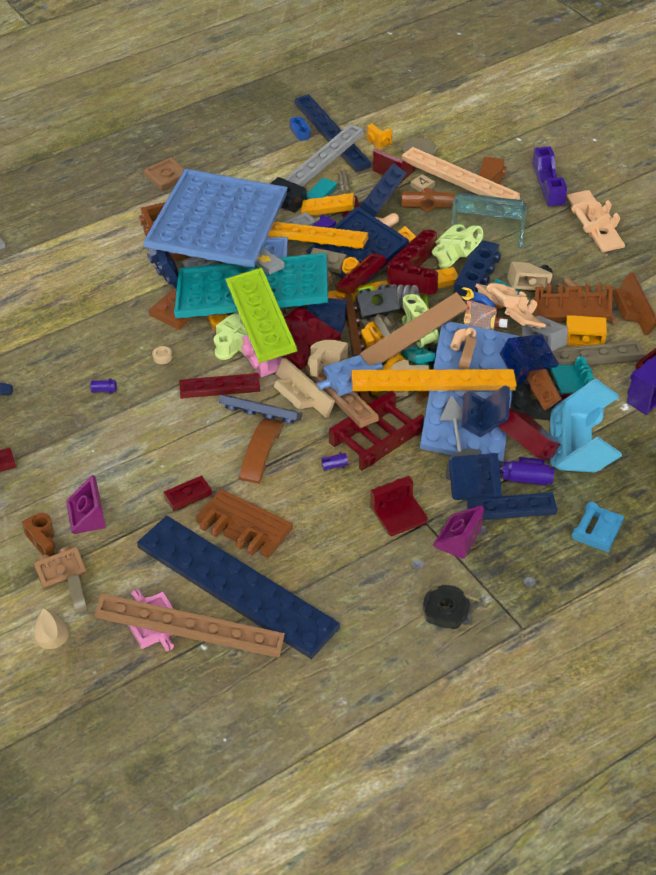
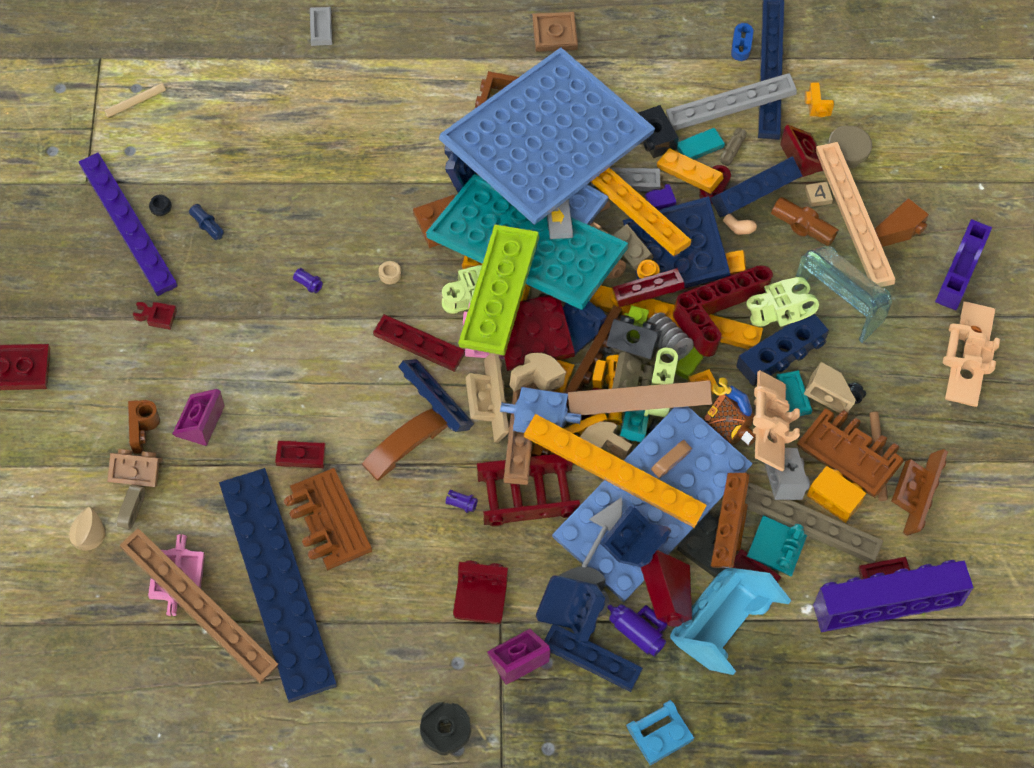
camera: 30 degrees right, 15 degrees up
light nougat arm [450,328,476,351] -> none
clear blue bracket [500,334,559,385] -> none

